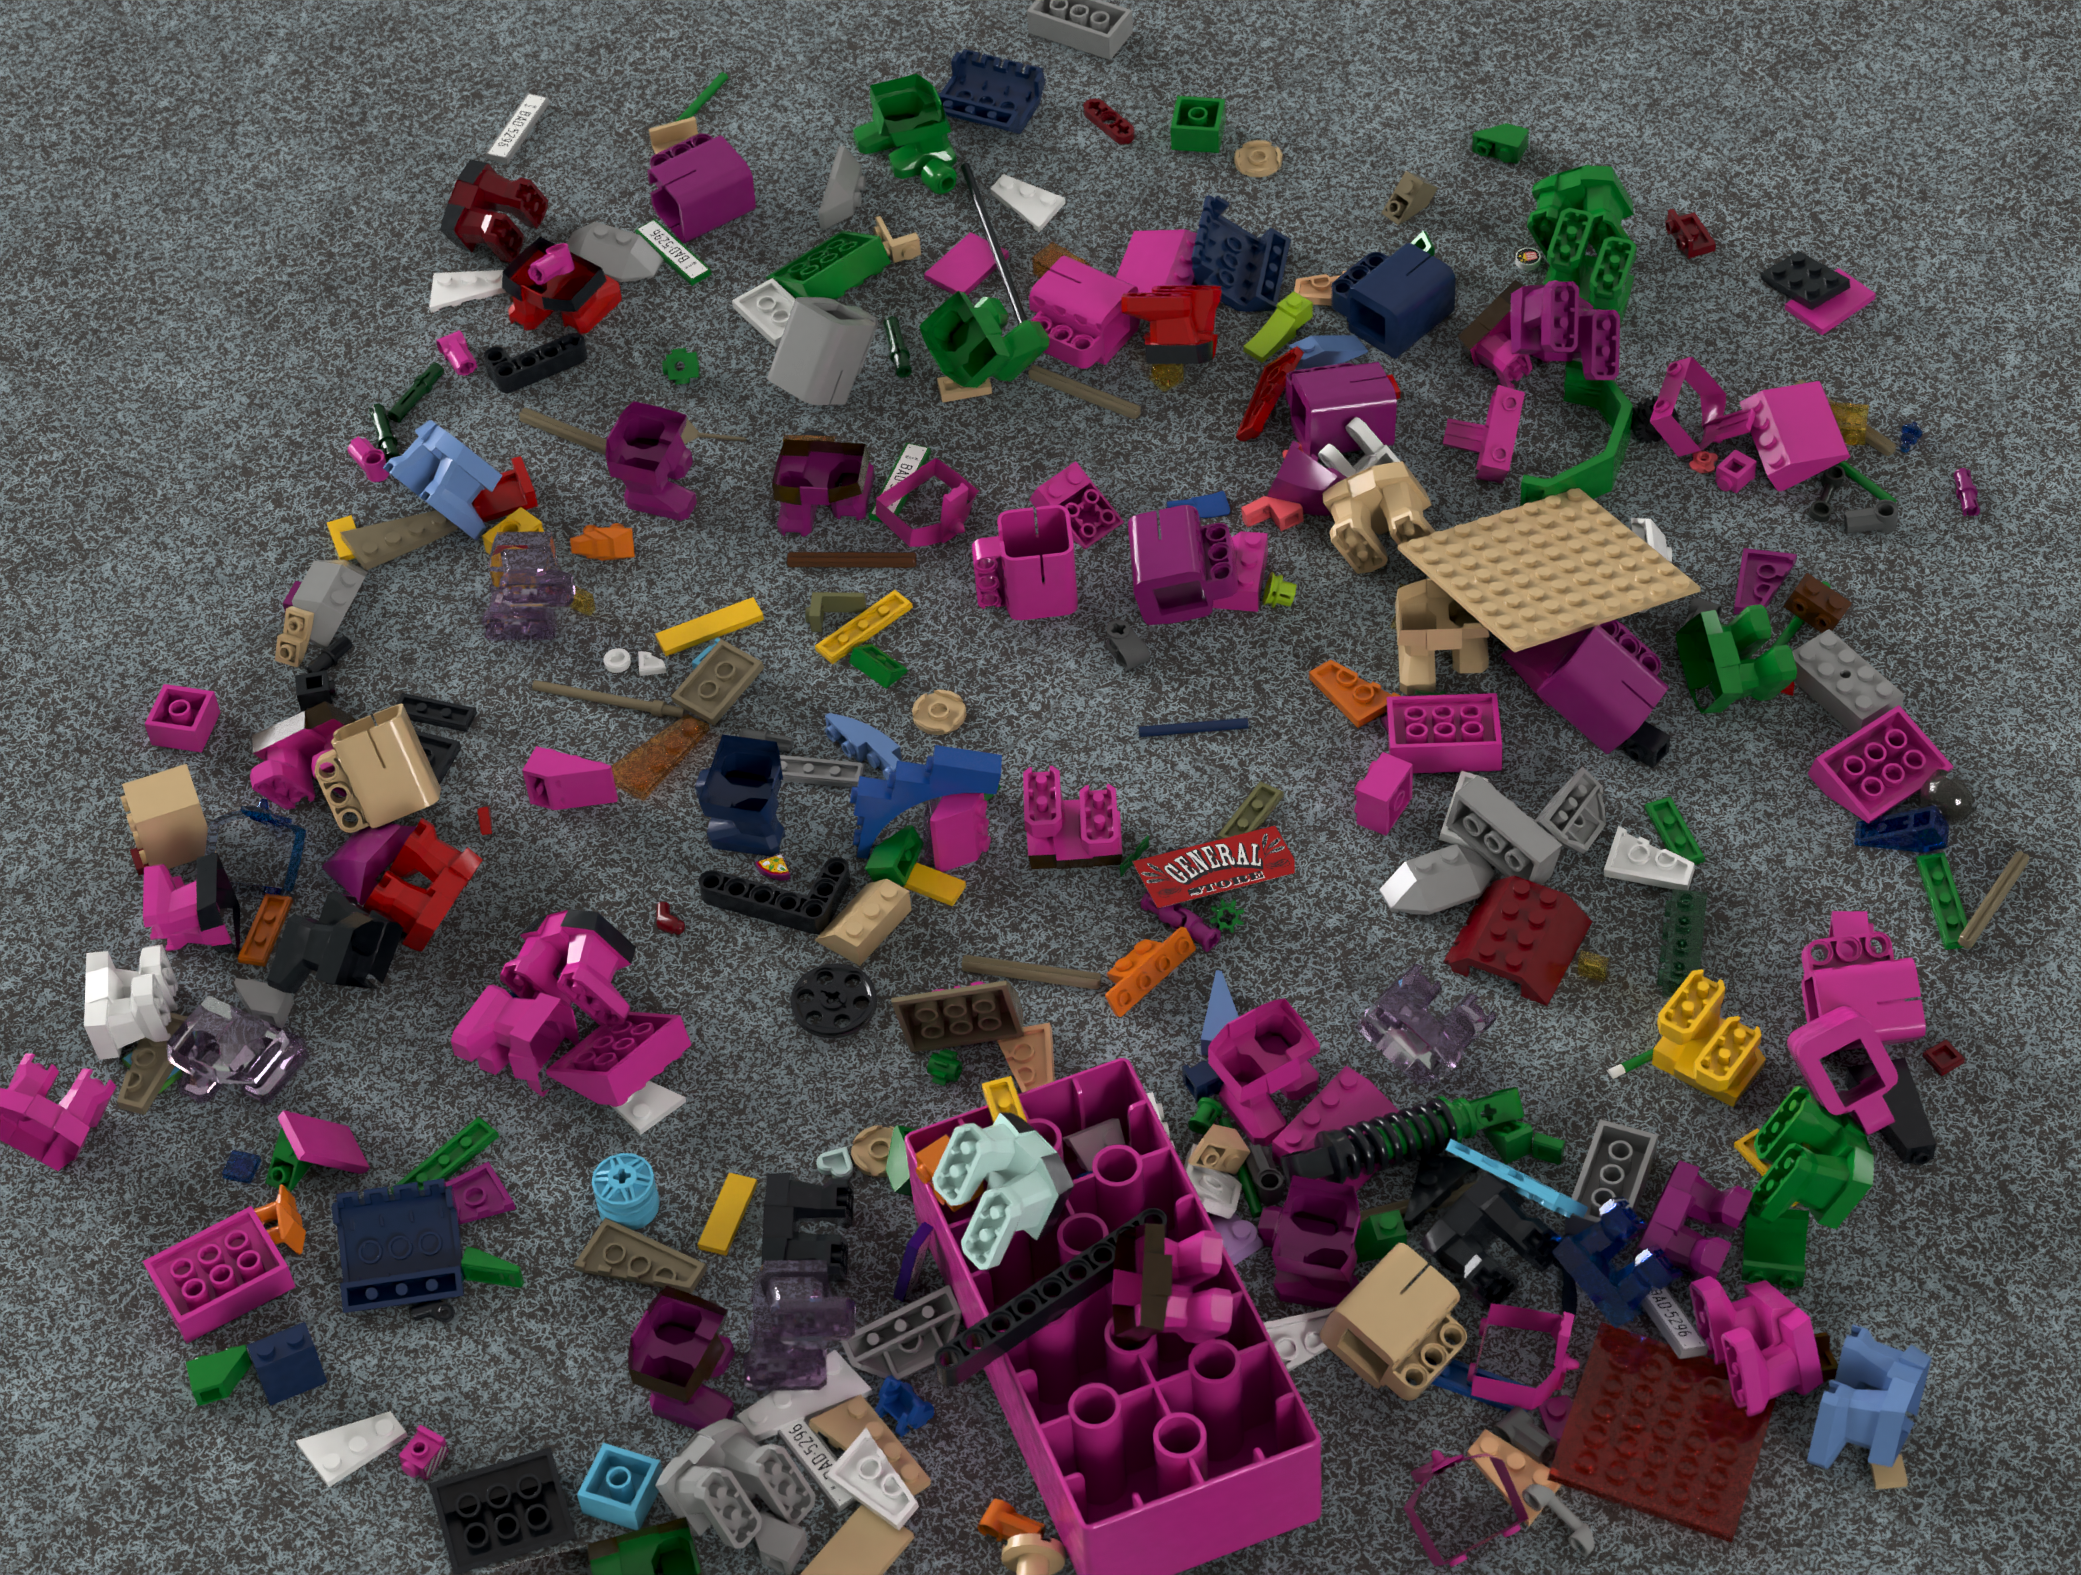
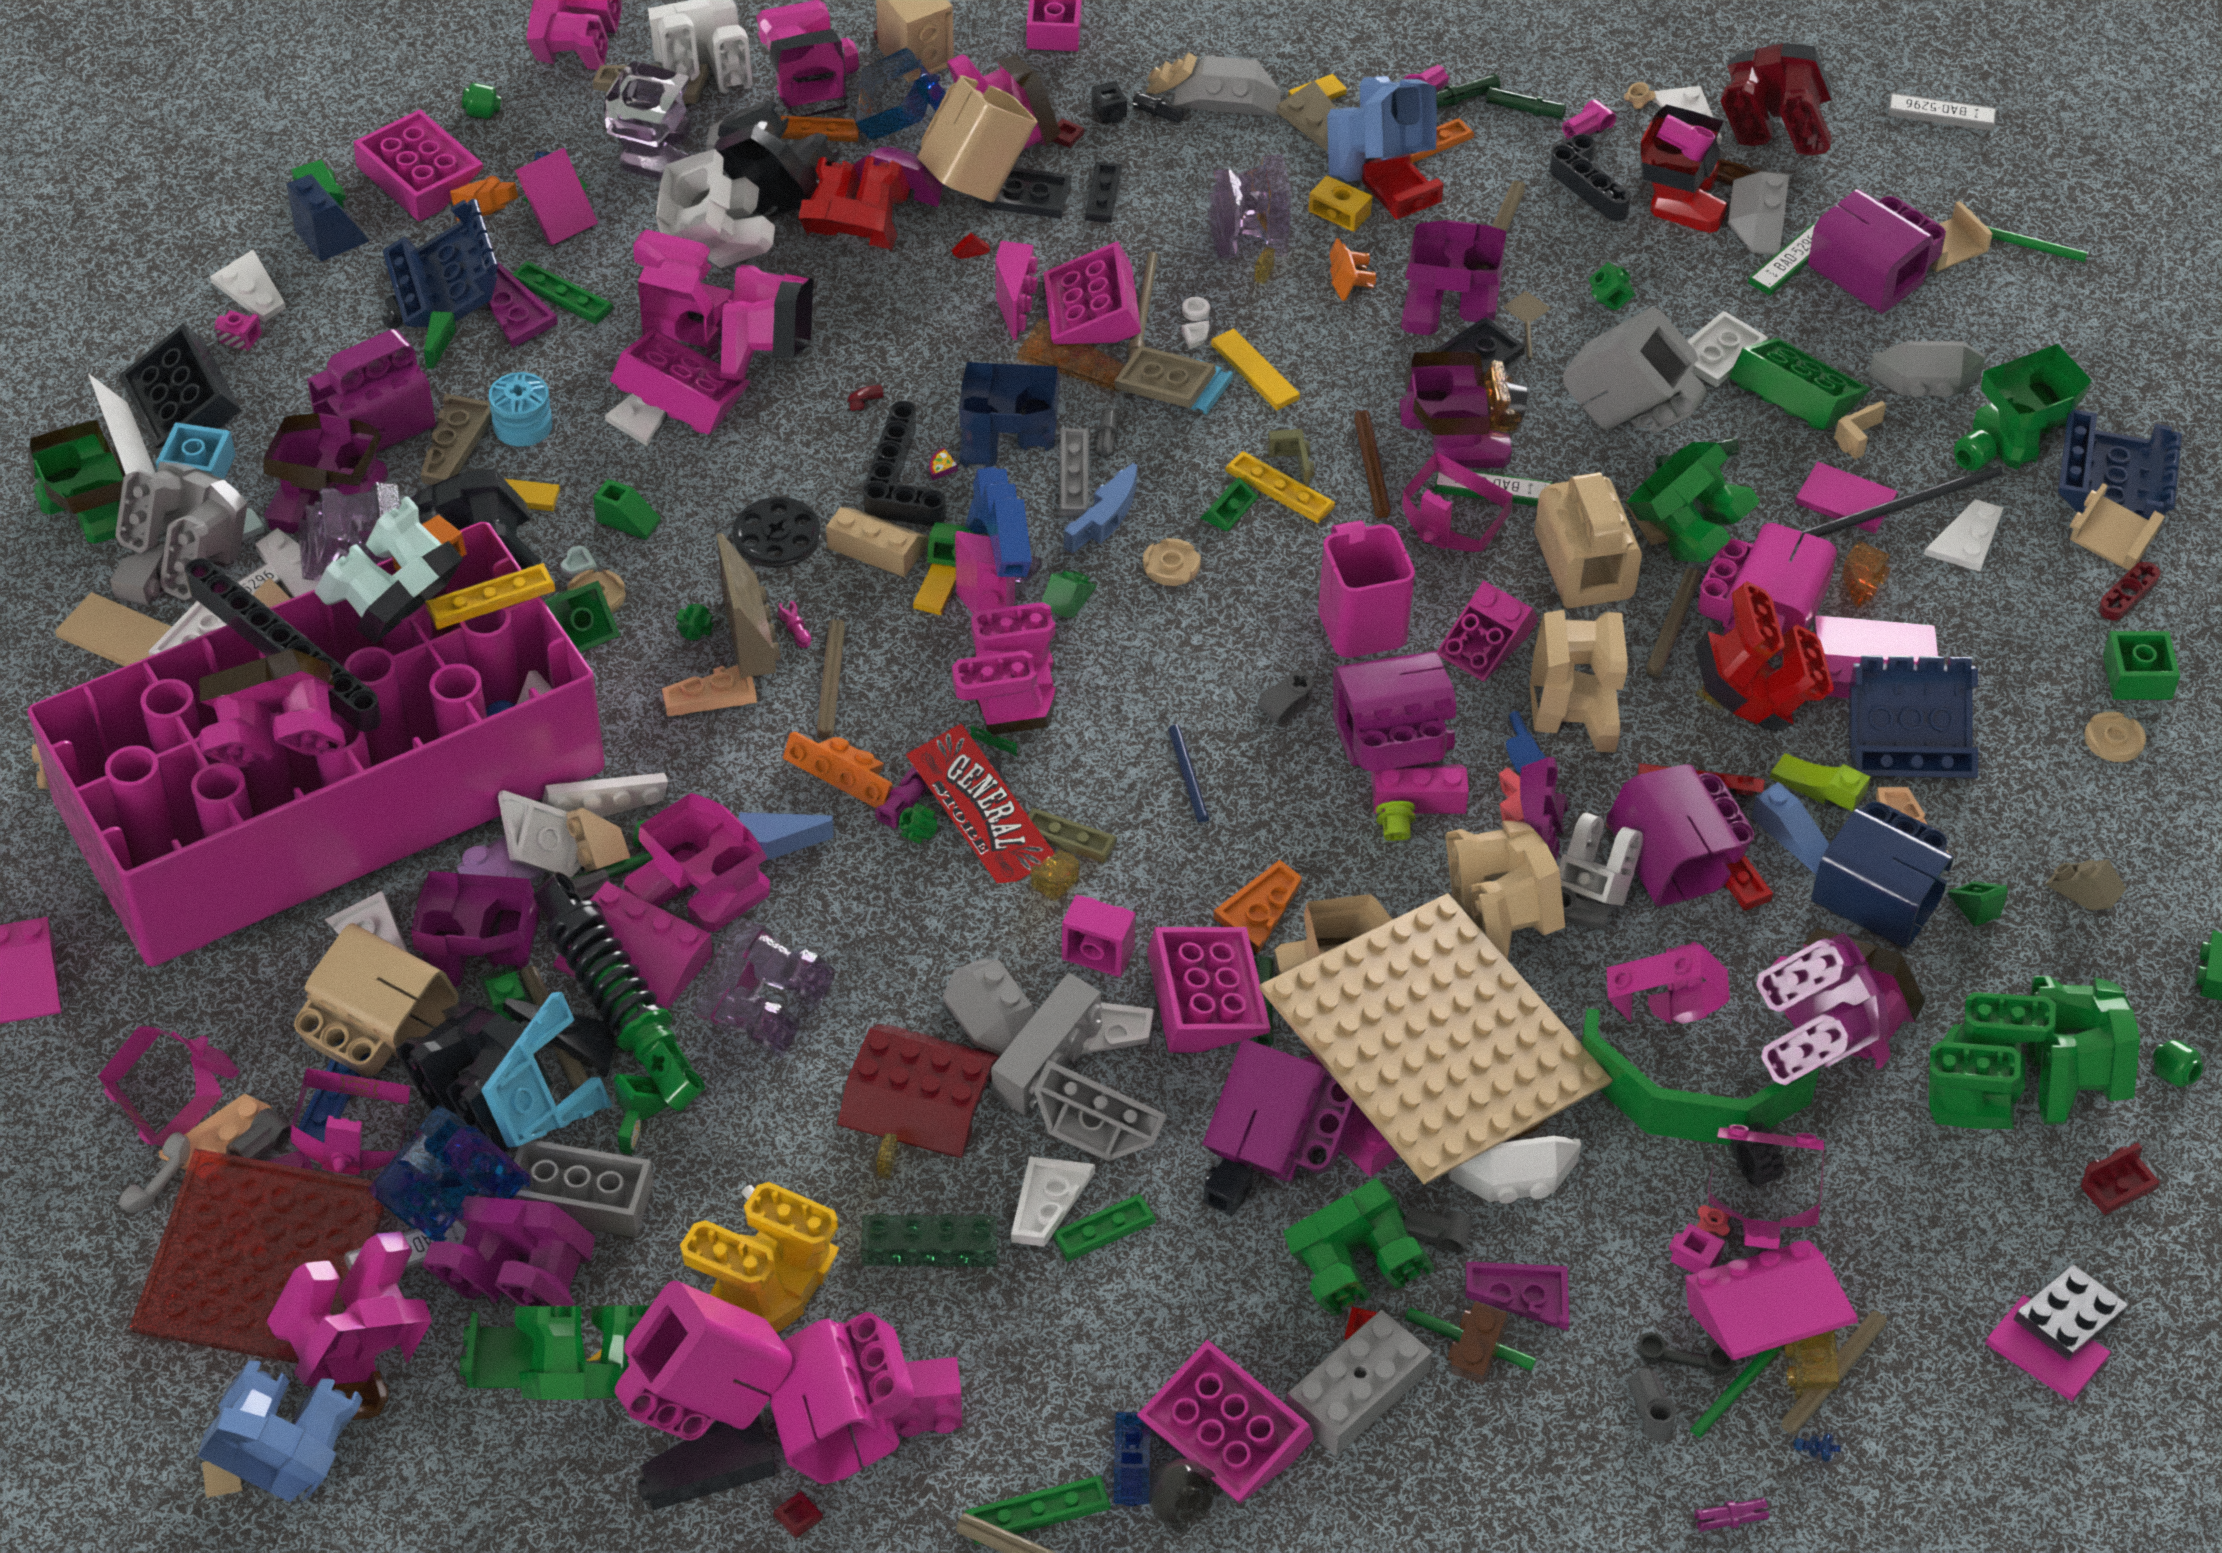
camera: 75 degrees right, 0 degrees up
none -> magenta piece [307,329,436,454]
none -> green head [461,82,501,119]
none -> green slope [593,479,661,540]
none -> white piece [656,149,775,268]
none -> clear yellow brick [1031,849,1079,901]
none -> dark pink slope [1043,241,1141,344]
none -> black plate [1432,317,1525,380]
none -> tan piece [1530,609,1628,752]
none -> tan piece [1534,472,1642,609]
none -> tan plate [1624,82,1656,109]
none -> tan panel [2069,483,2165,570]

